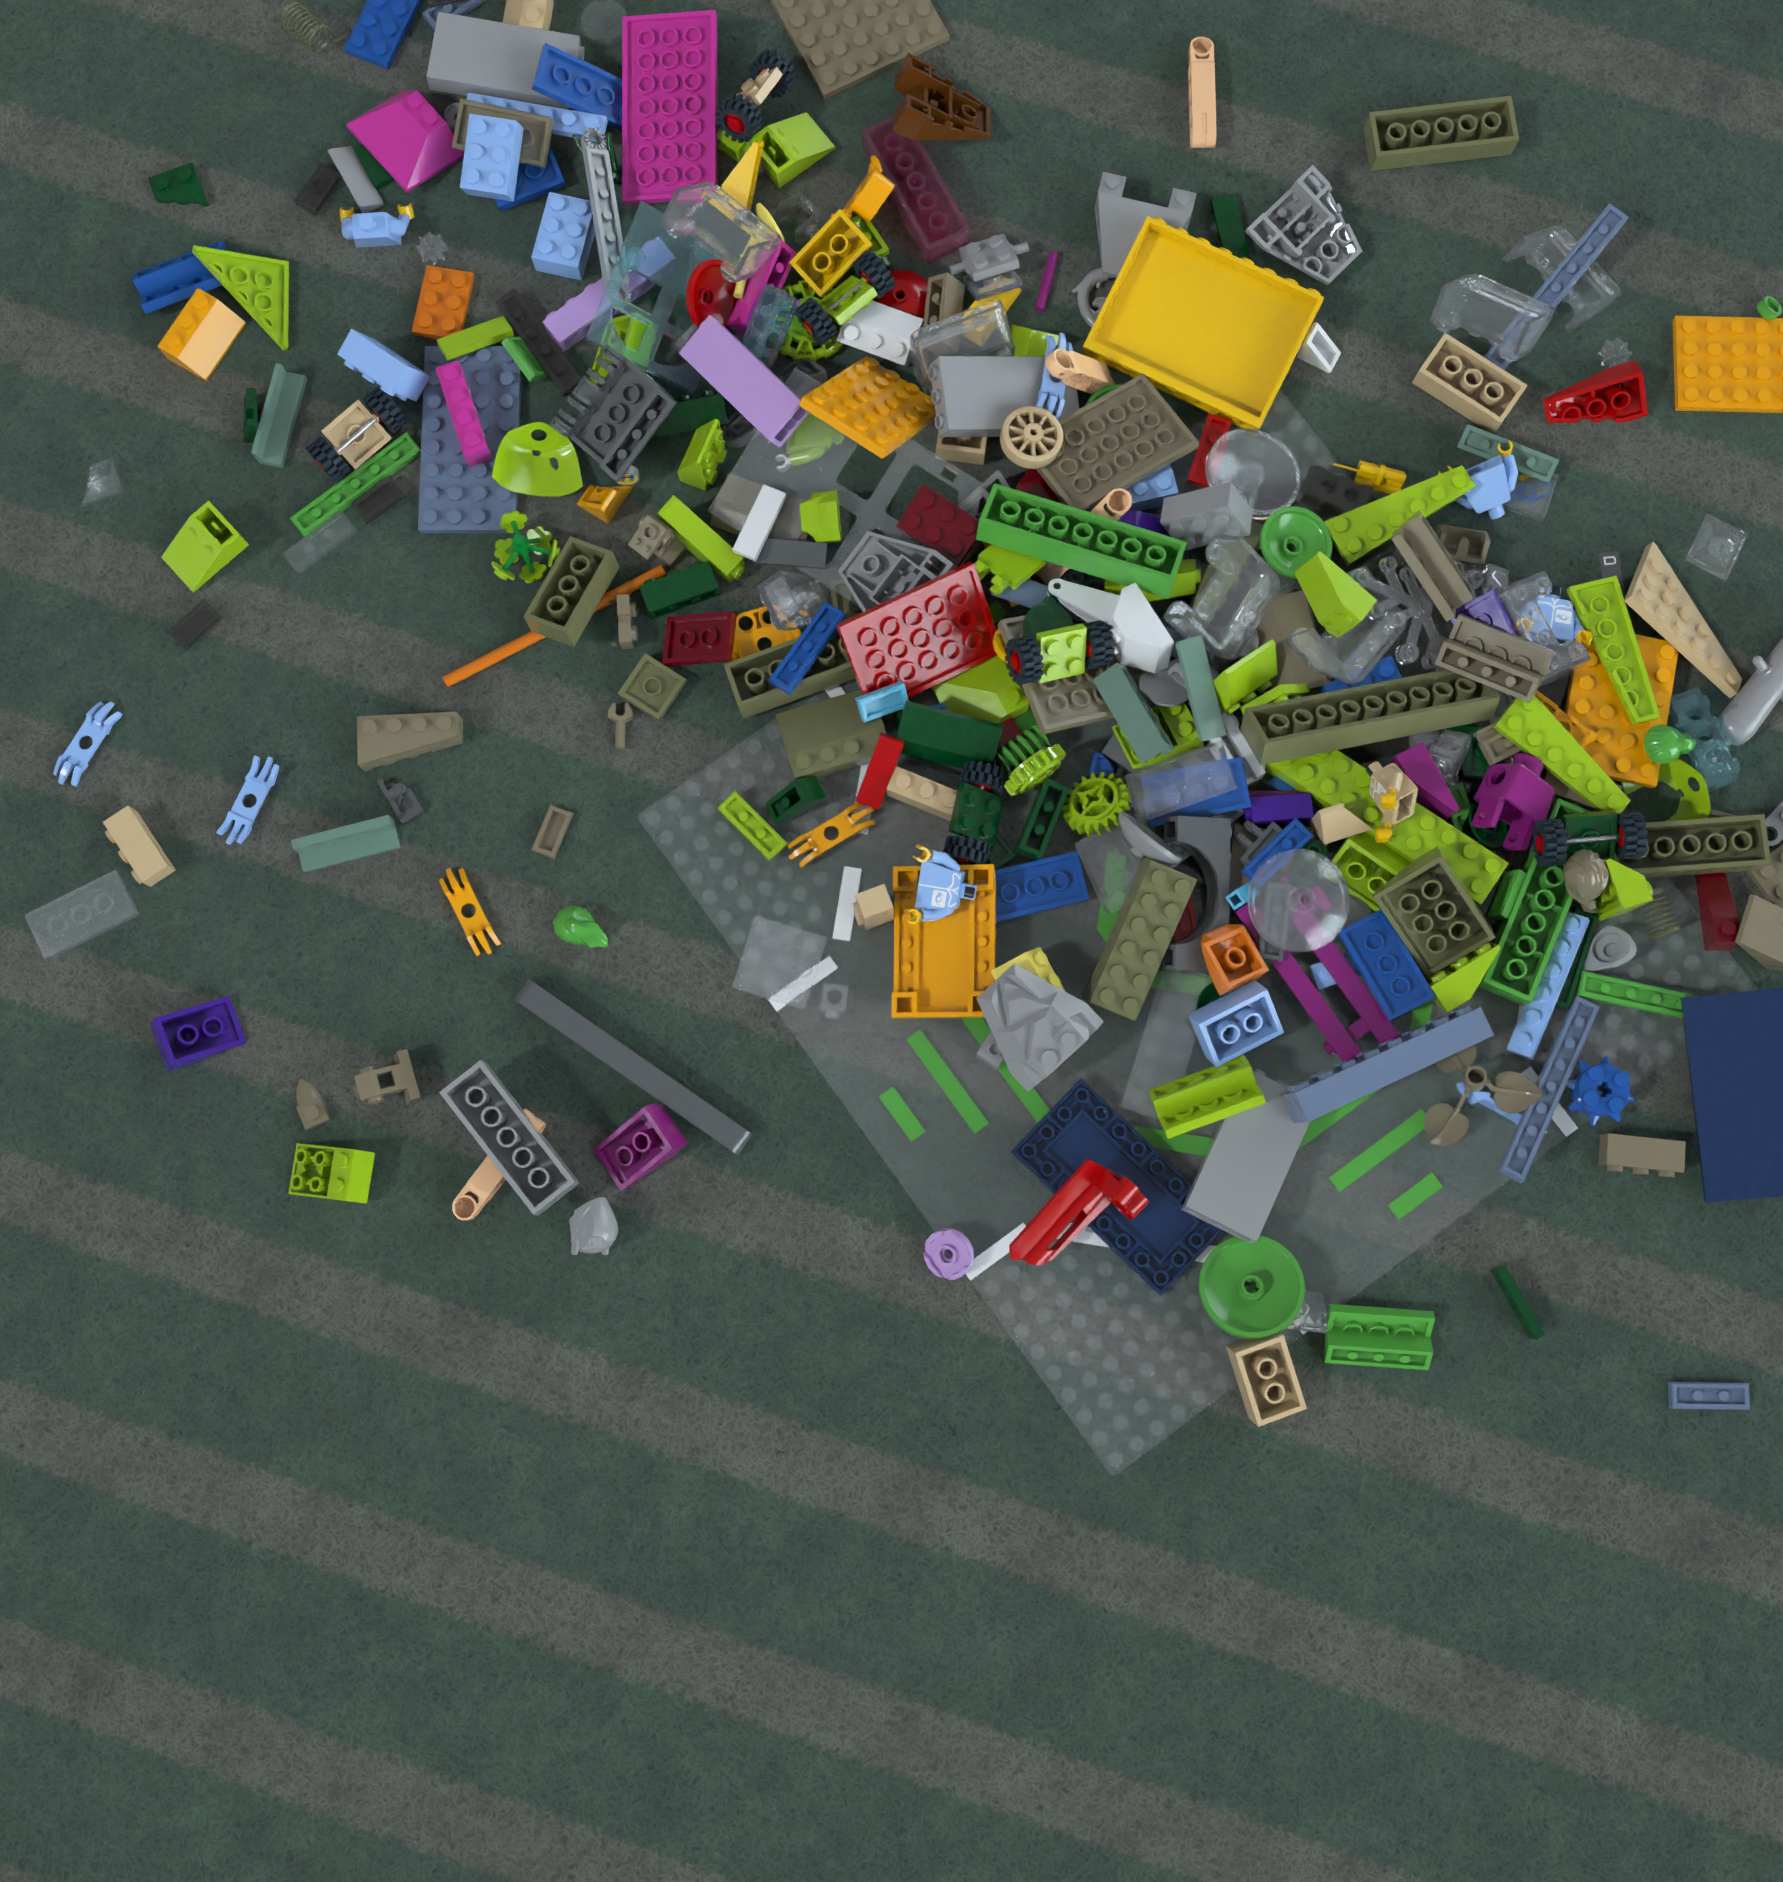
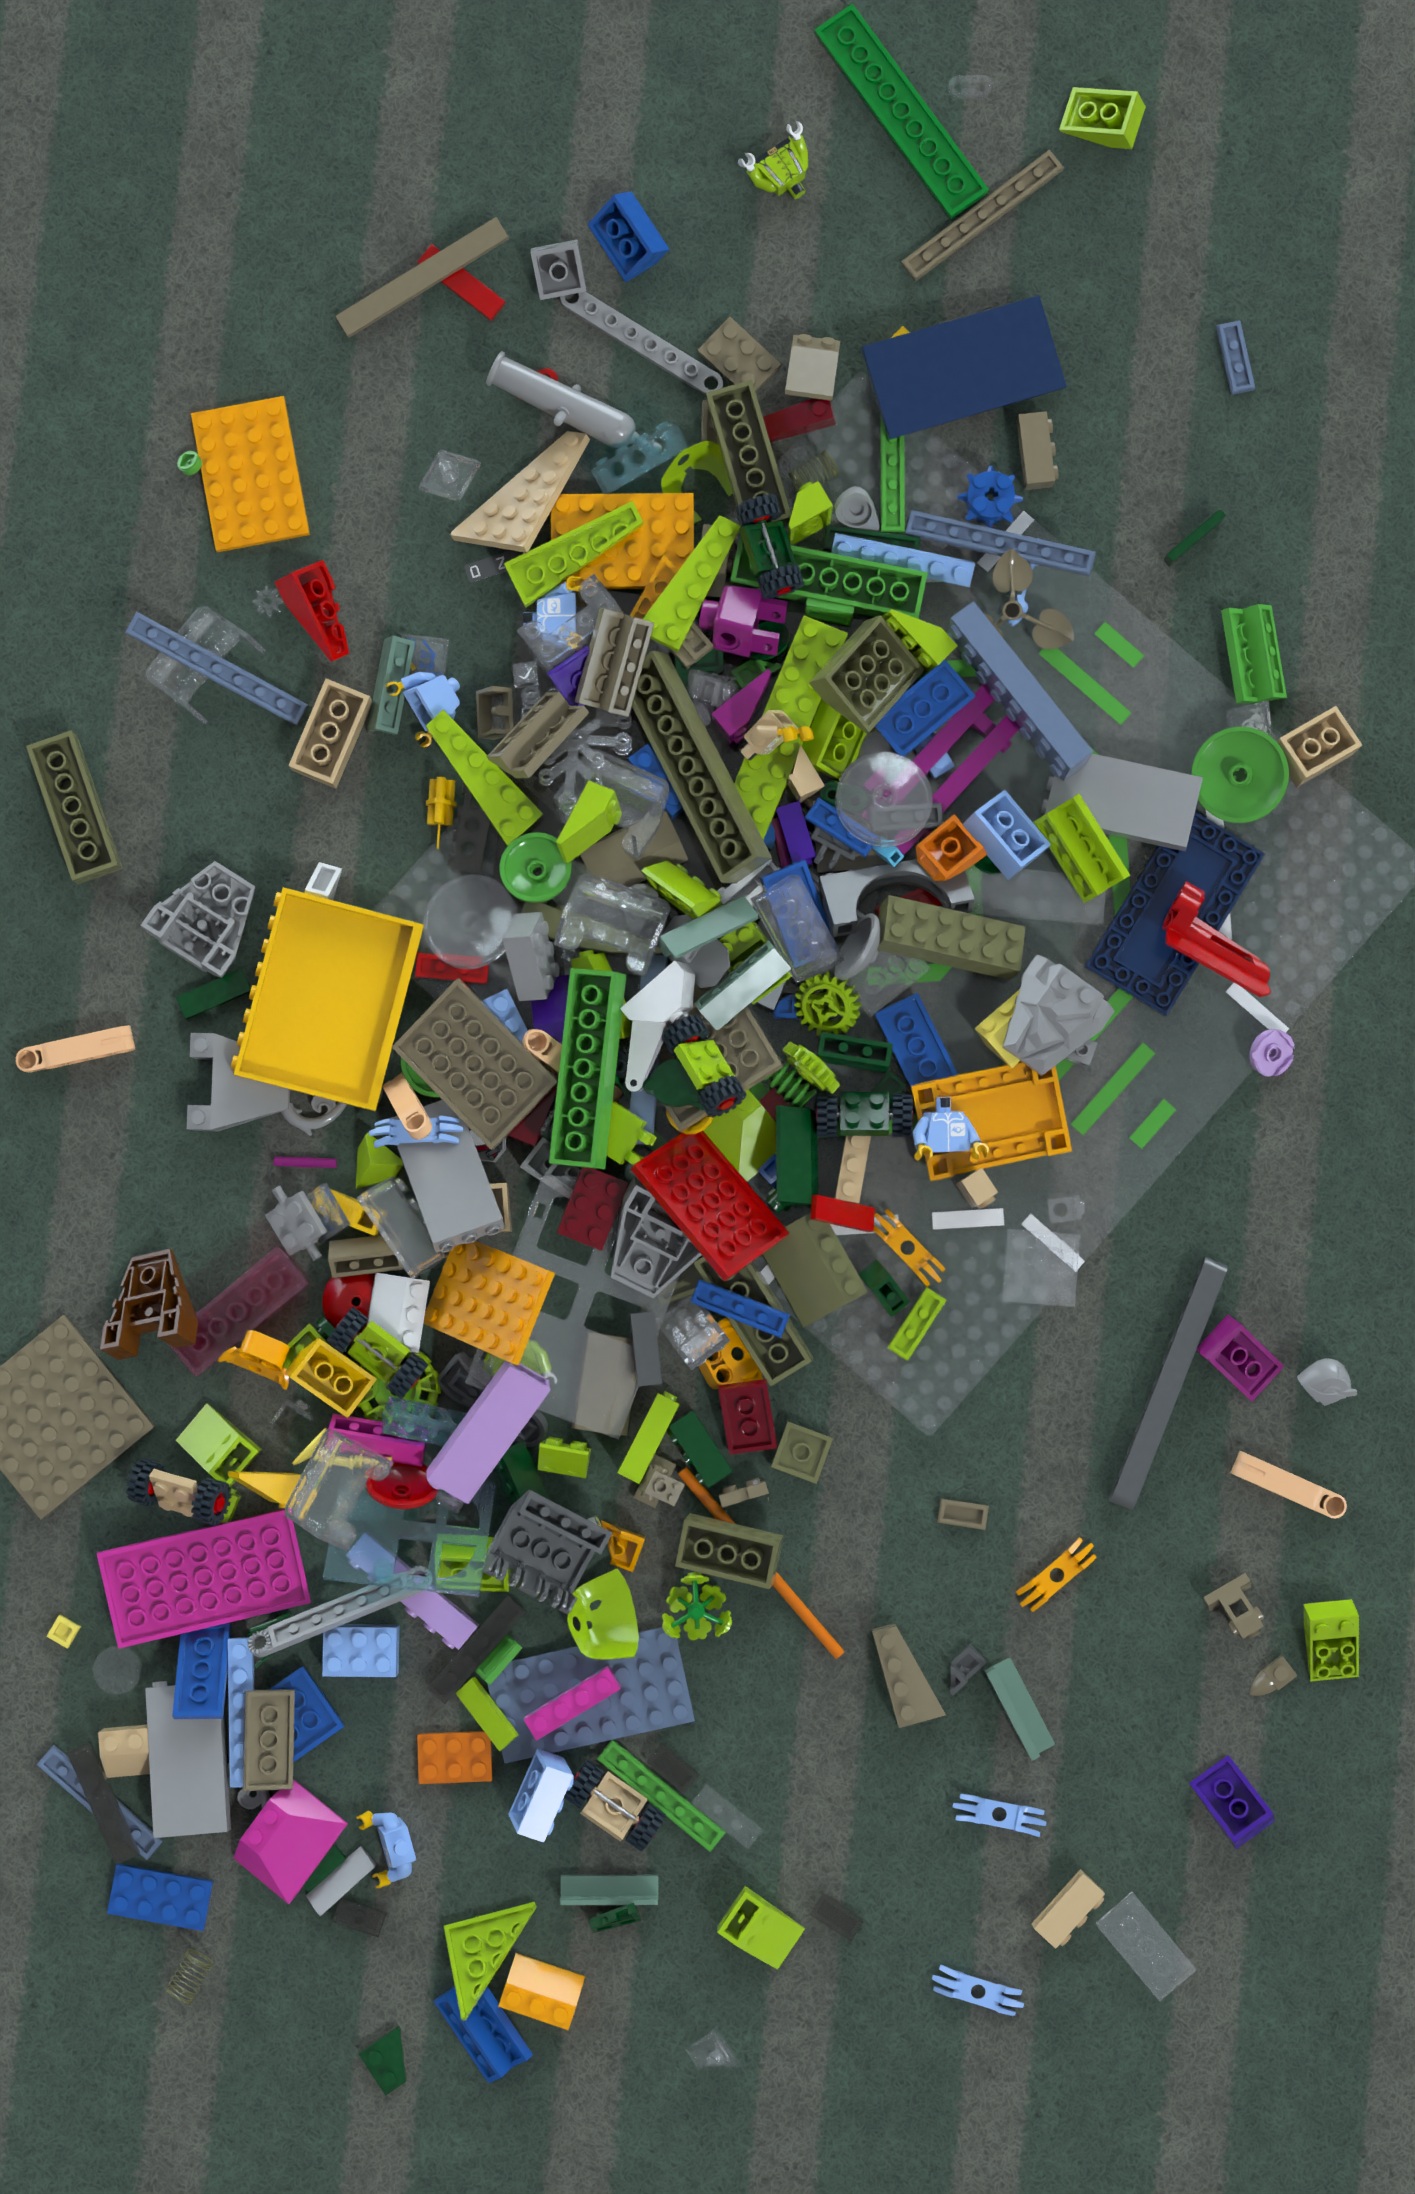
camera: 105 degrees left, 5 degrees up
clear gear [416,232,448,265] -> none
light grey brick [439,1060,579,1216] -> none
light blue brick [460,114,524,202] -> none
bright green hair [553,905,609,948] -> none
dark tan bar [608,703,634,749] -> none
white tile [732,484,787,561] -> none
lime slope [800,490,842,543] -> none
medium azure tile [855,681,909,723] -> none
tan wheel [1000,406,1063,469] -> none
lime plate [1240,683,1309,715] -> none
clear windscreen [1429,274,1555,361] -> none
dark tan hair [1563,849,1610,913] -> none
bright green hair [1643,724,1696,764] -> none

